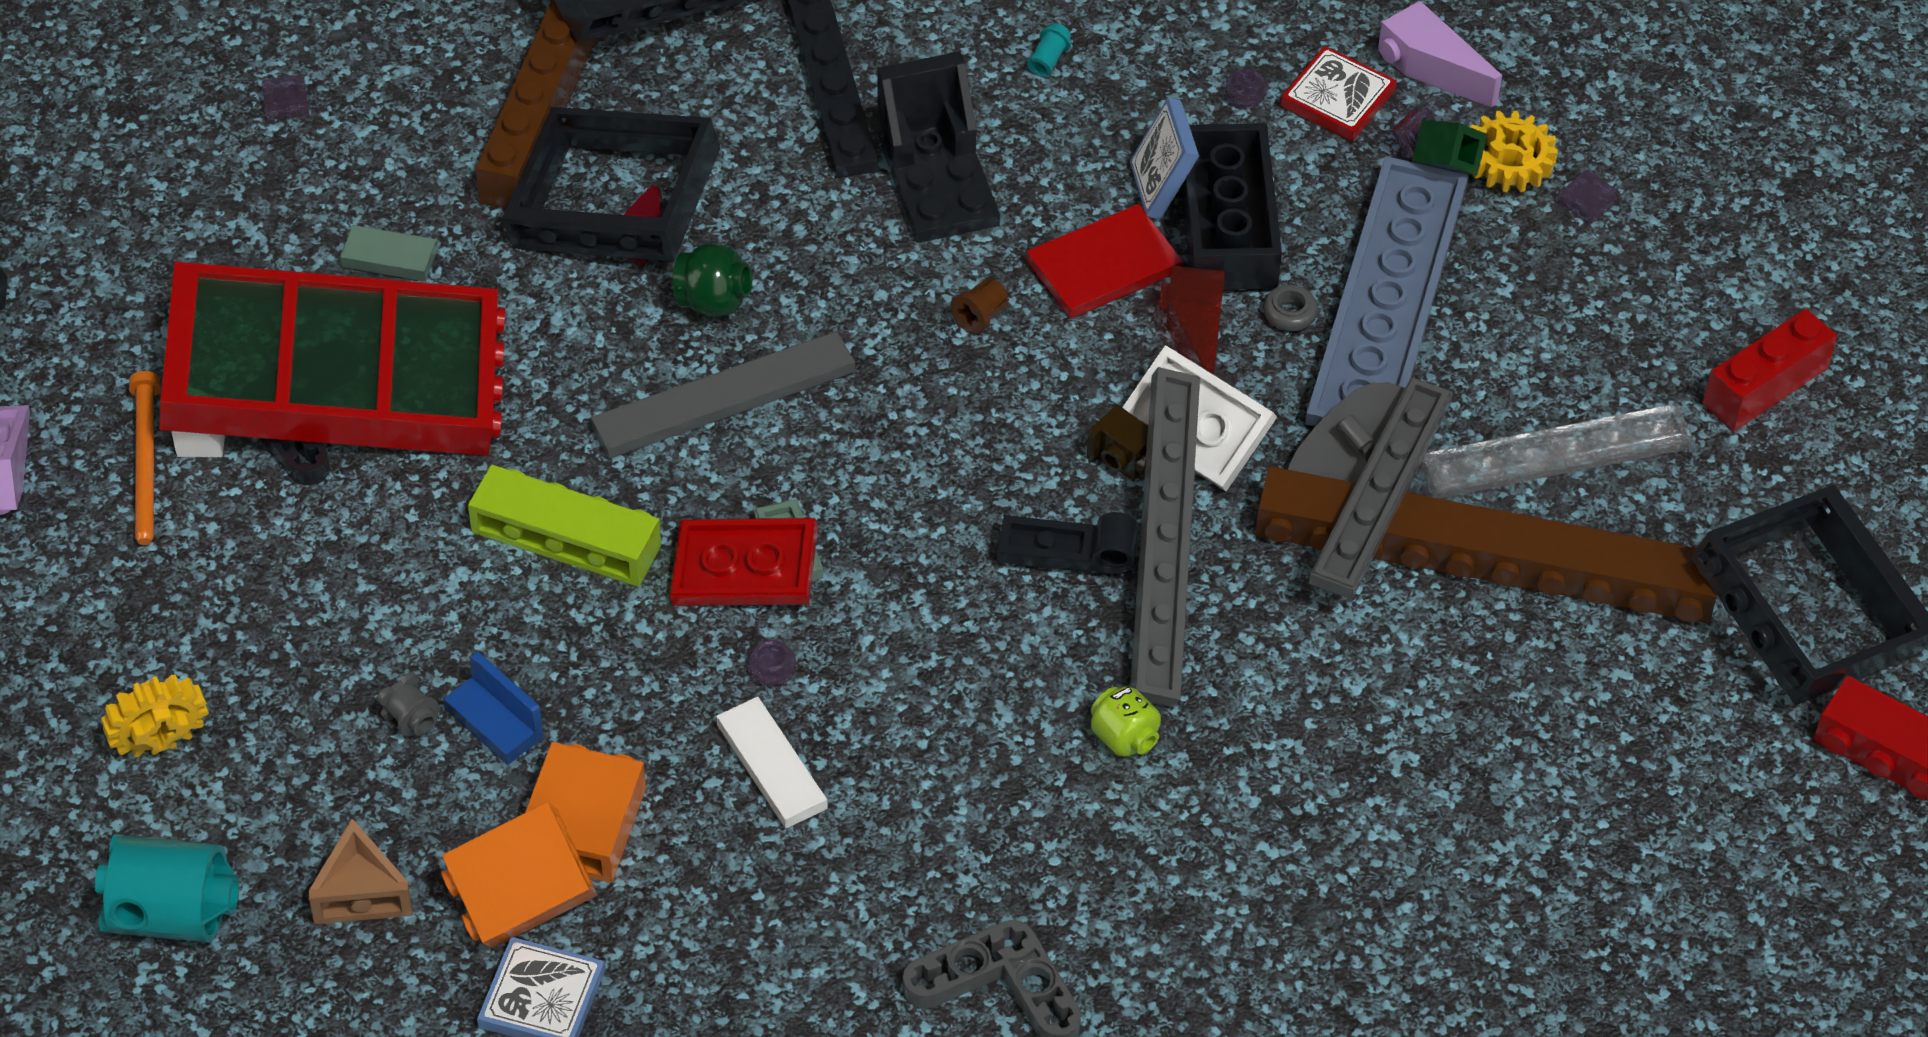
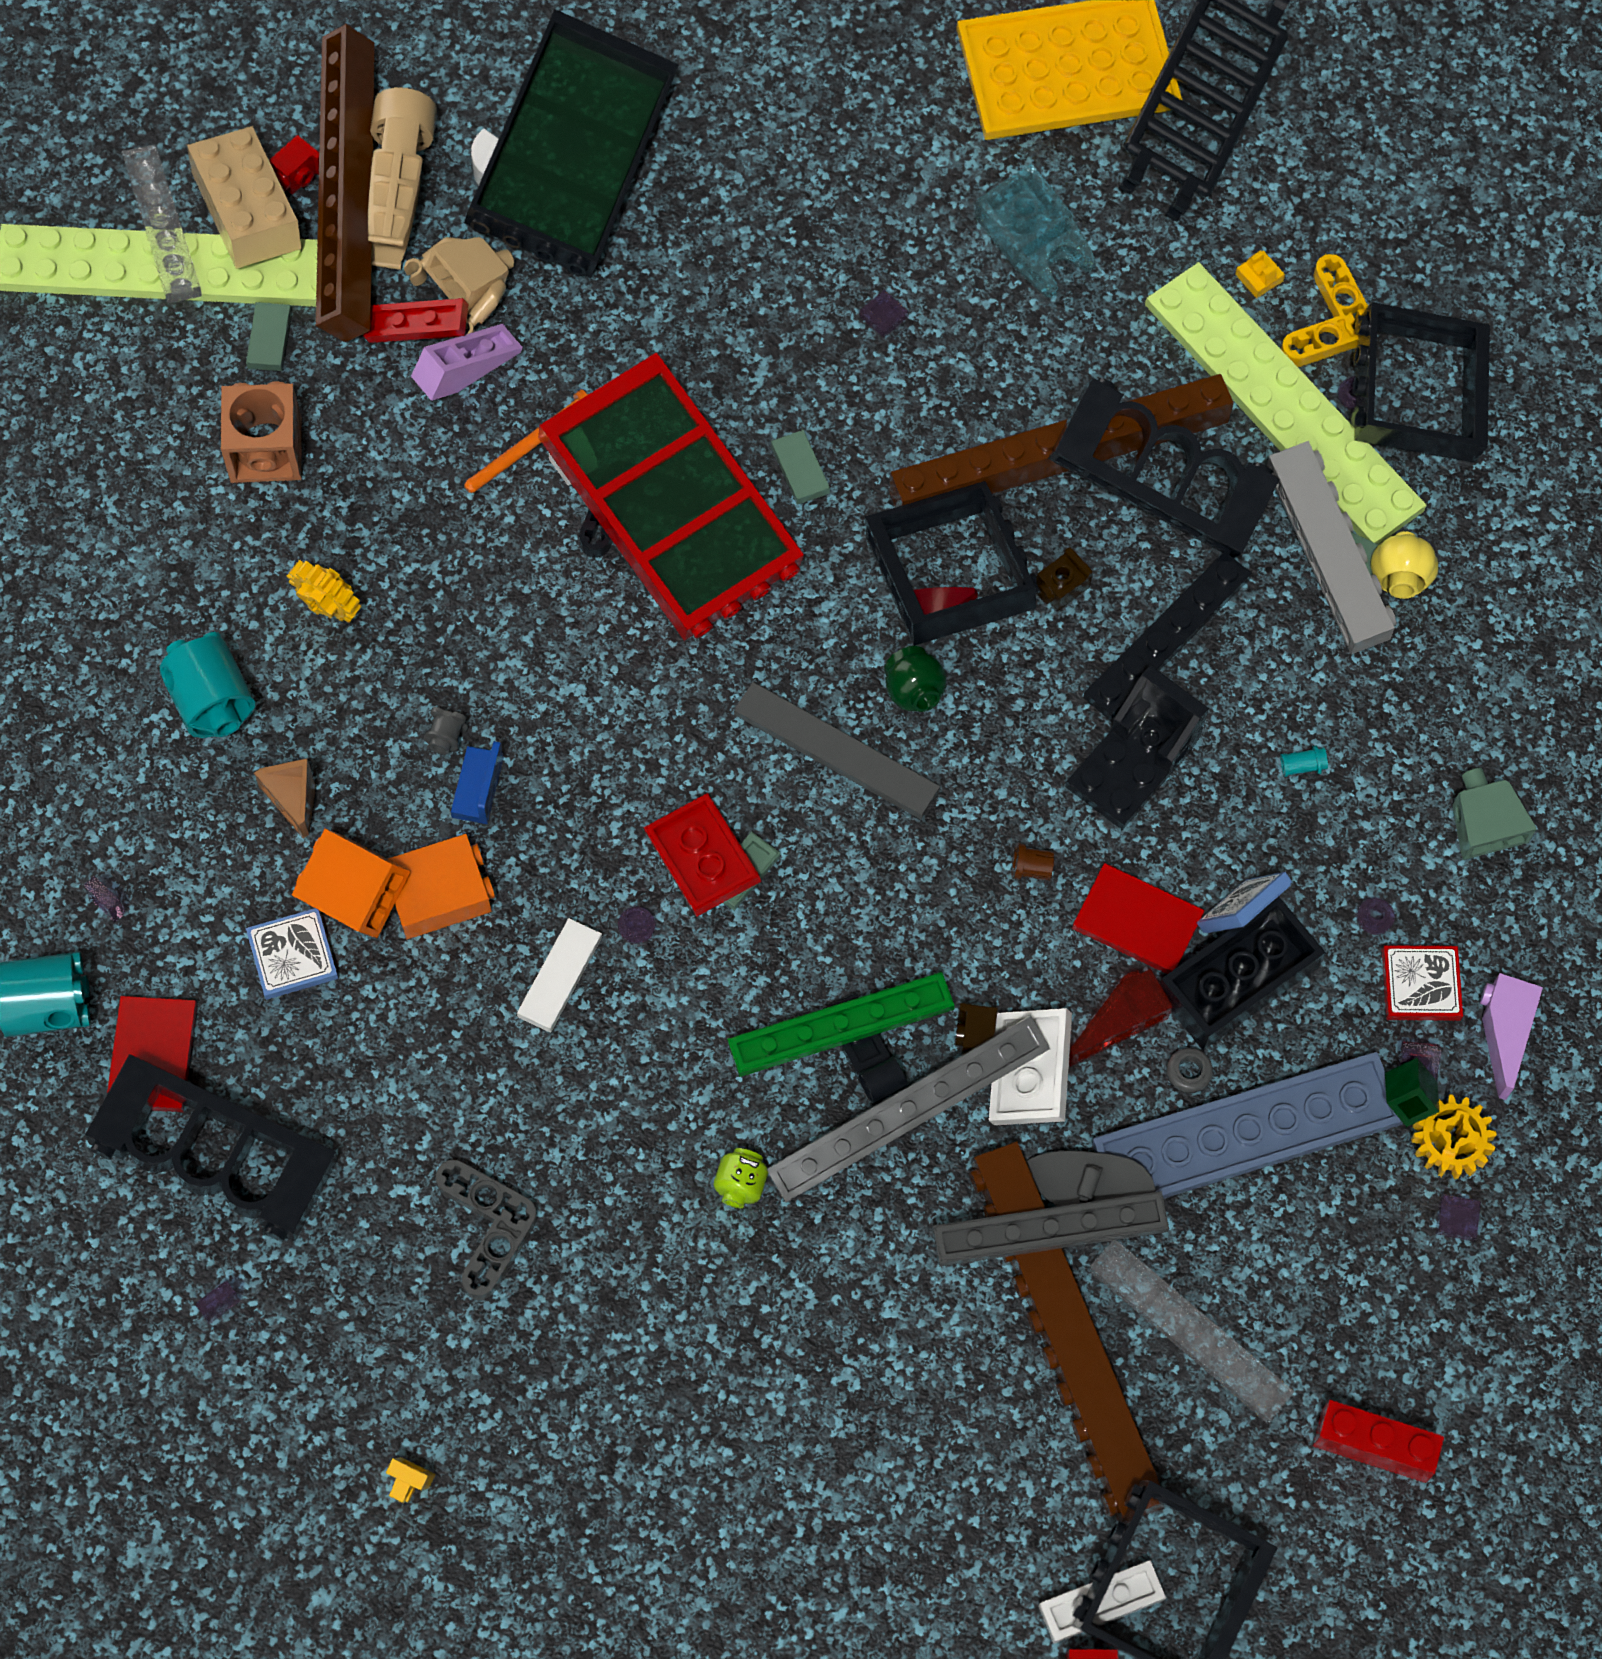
camera: 55 degrees right, 15 degrees up
lime brick [468,464,661,587] -> none
none -> green tile [727,972,955,1077]
none -> dark brown brick [1036,547,1093,611]
none -> white plate [1038,1560,1166,1644]

